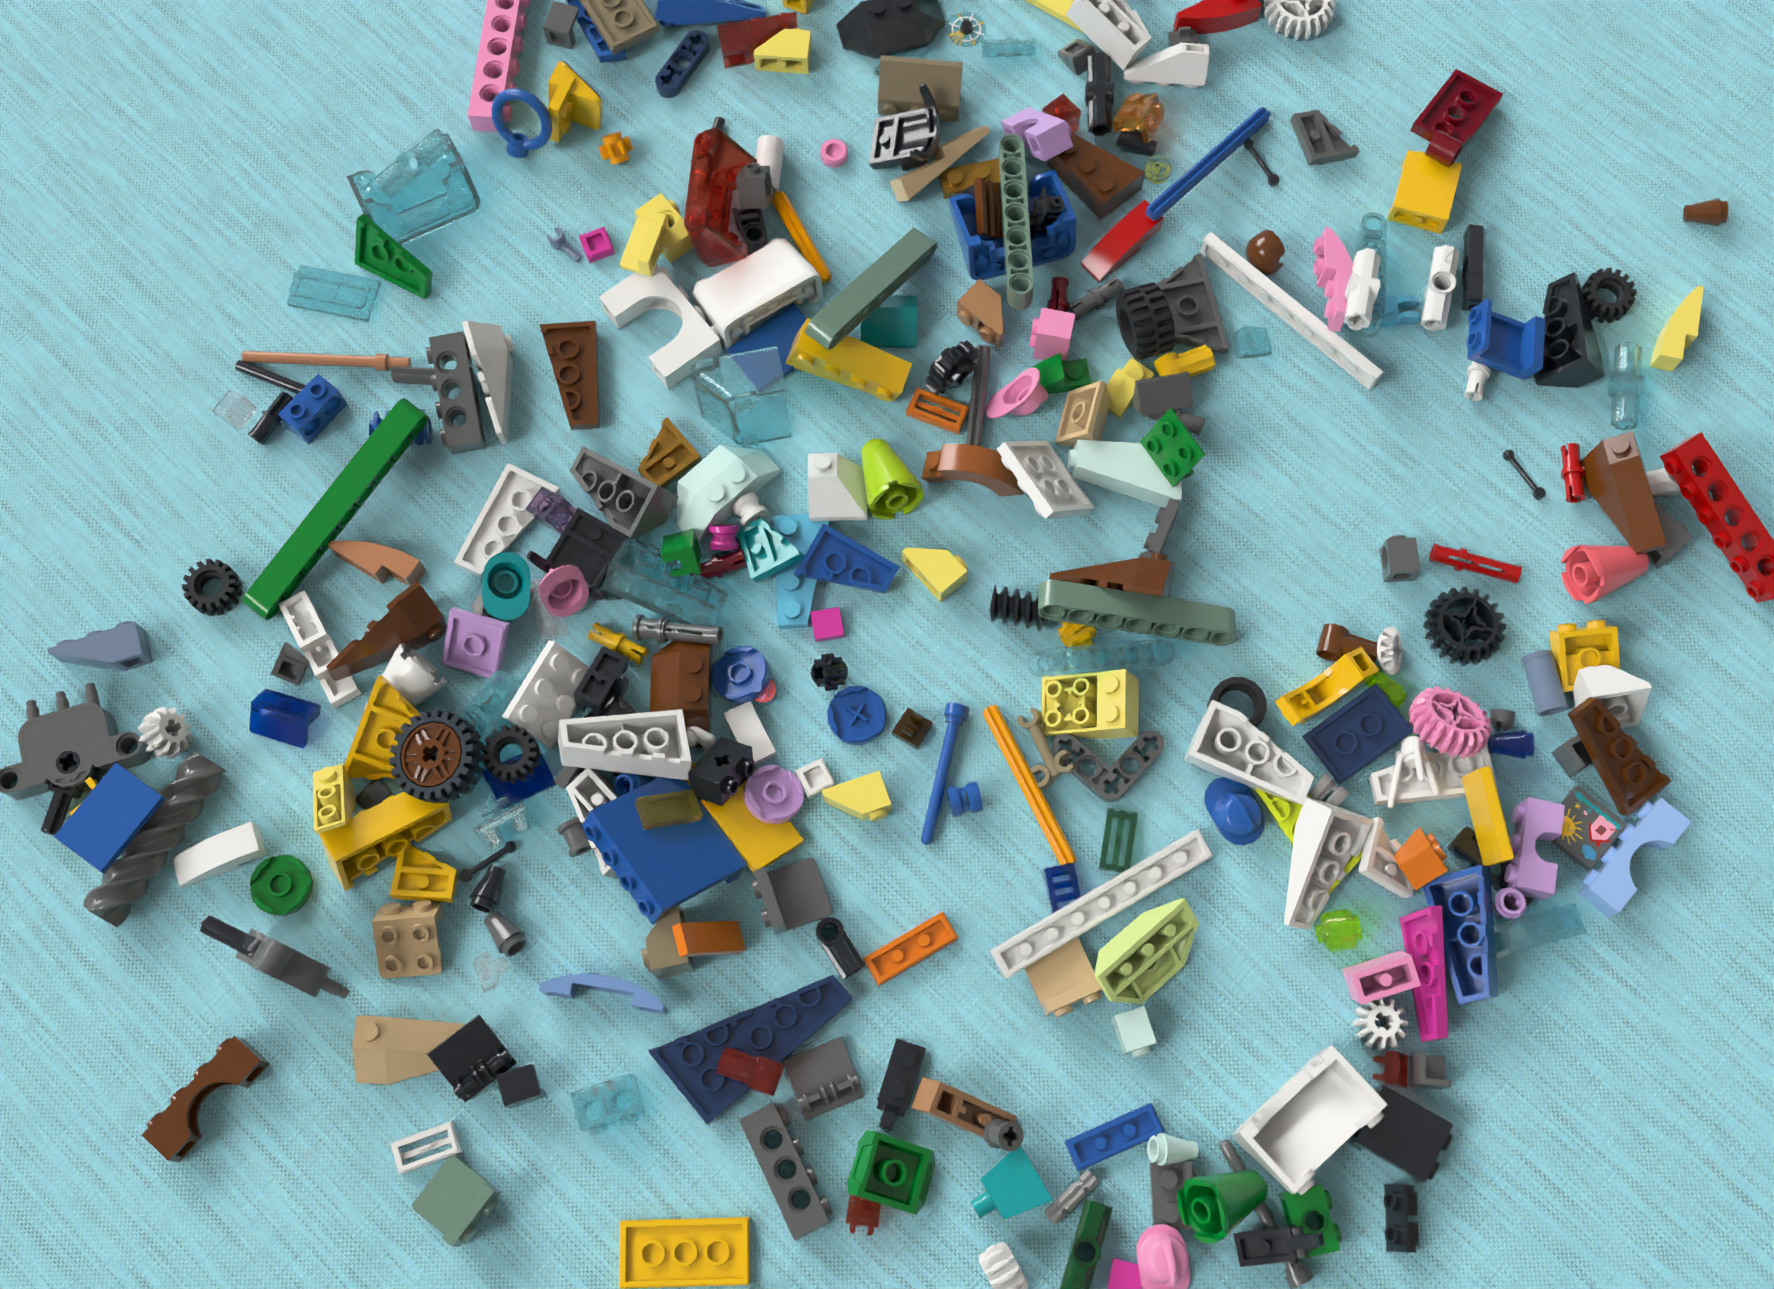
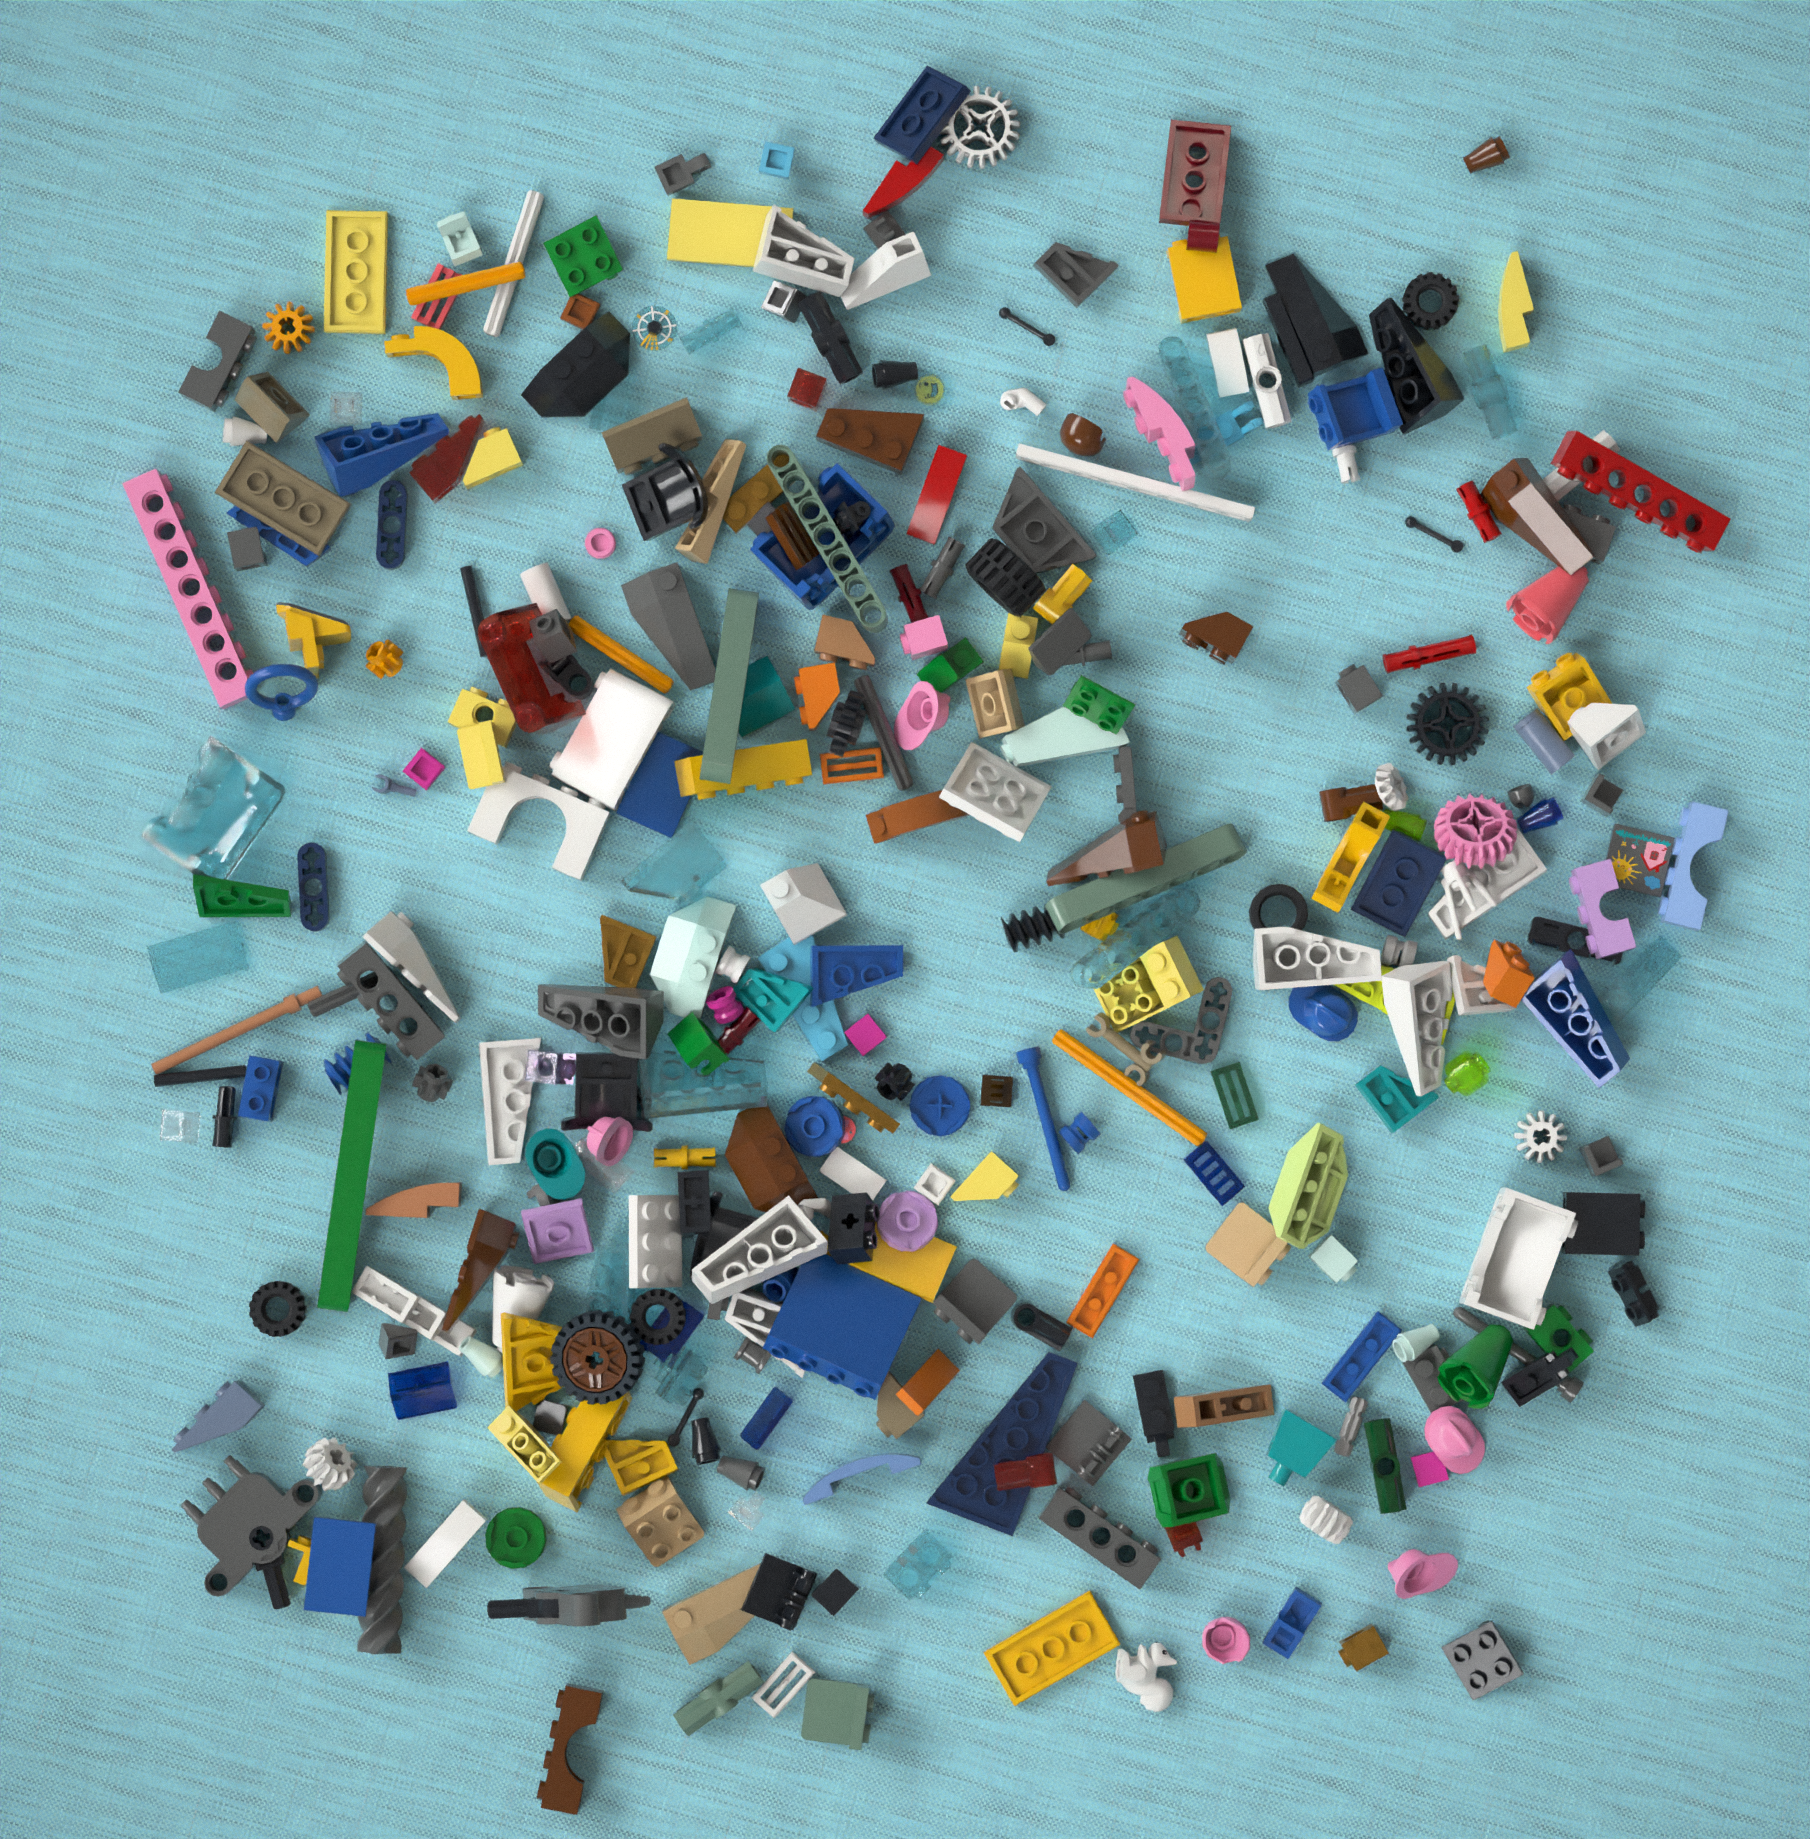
camera: 30 degrees left, 15 degrees up
reddish brown wing [539,321,600,430] -> none
dark grey pin [632,614,724,645] -> none
clear yellow tile [634,789,703,830] -> none
lime cone [861,438,924,520] -> none
light yellow slope [902,547,967,602] -> none
dark grey bush [983,1119,1024,1151] -> none
white tile [989,829,1213,979] -> none
lavender arch [1001,107,1073,161] -> none
clear orange bracket [1112,93,1164,143] -> none
blue axle [1145,107,1271,221] -> none
bright pink brick [1342,950,1421,1005] -> none
white piece [1344,248,1381,330] -> none
clear red tile [1372,1051,1408,1088] -> none
dark pink wing [1399,906,1448,1042] -> none
yellow tile [1461,766,1514,866] -> none
lavender cone [1492,888,1526,919] -> none
reddish brown wing [1567,697,1671,816] -> none
none -> dark blue beam [297,842,330,932]
none -> dark grey gear [412,1064,453,1102]
none -> light aqua cone [459,1336,503,1378]
none -> dark grey wedge [621,562,716,691]
none -> sand green piece [673,1660,764,1736]
none -> clear blue slope [740,1387,793,1450]
none -> orange slope [794,662,840,731]
none -> pearl gold wing [807,1062,900,1134]
none -> white arm [1000,388,1047,416]
none -> reddish brown slope [1179,611,1254,665]
none -> white slope [1206,328,1249,398]
none -> black wedge [1265,254,1368,377]
none -> teal wing [1355,1065,1439,1134]

